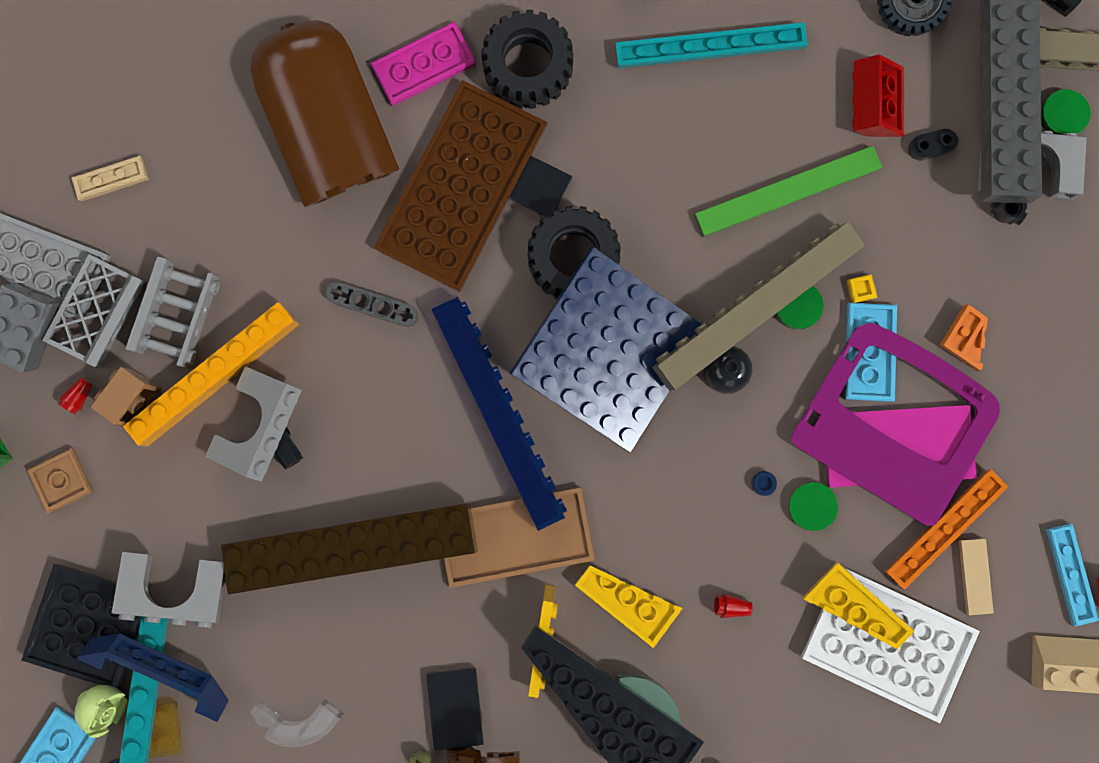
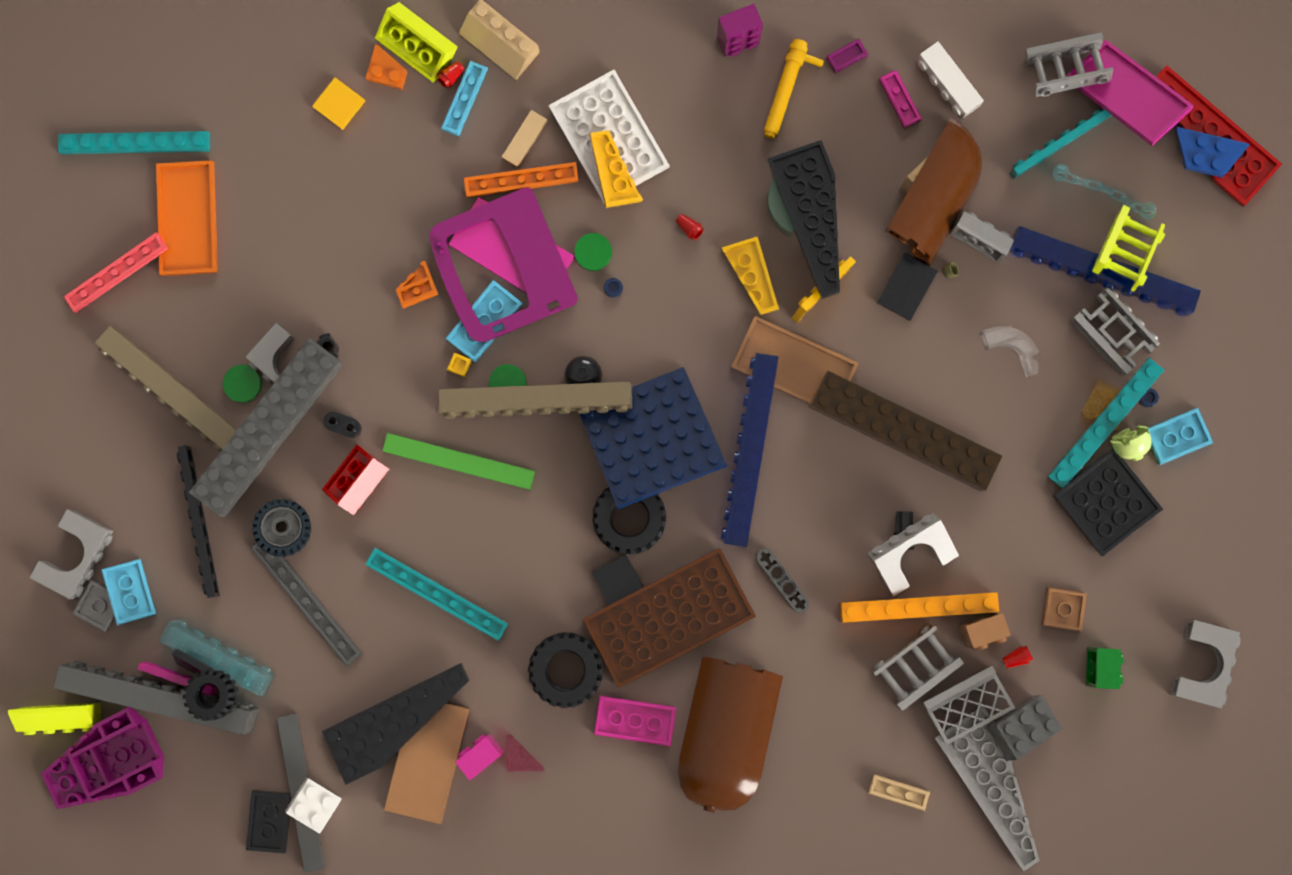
camera: 140 degrees left, 0 degrees up
dark blue slope [78,633,229,722] -> none
light grey arch [112,552,225,628] -> none

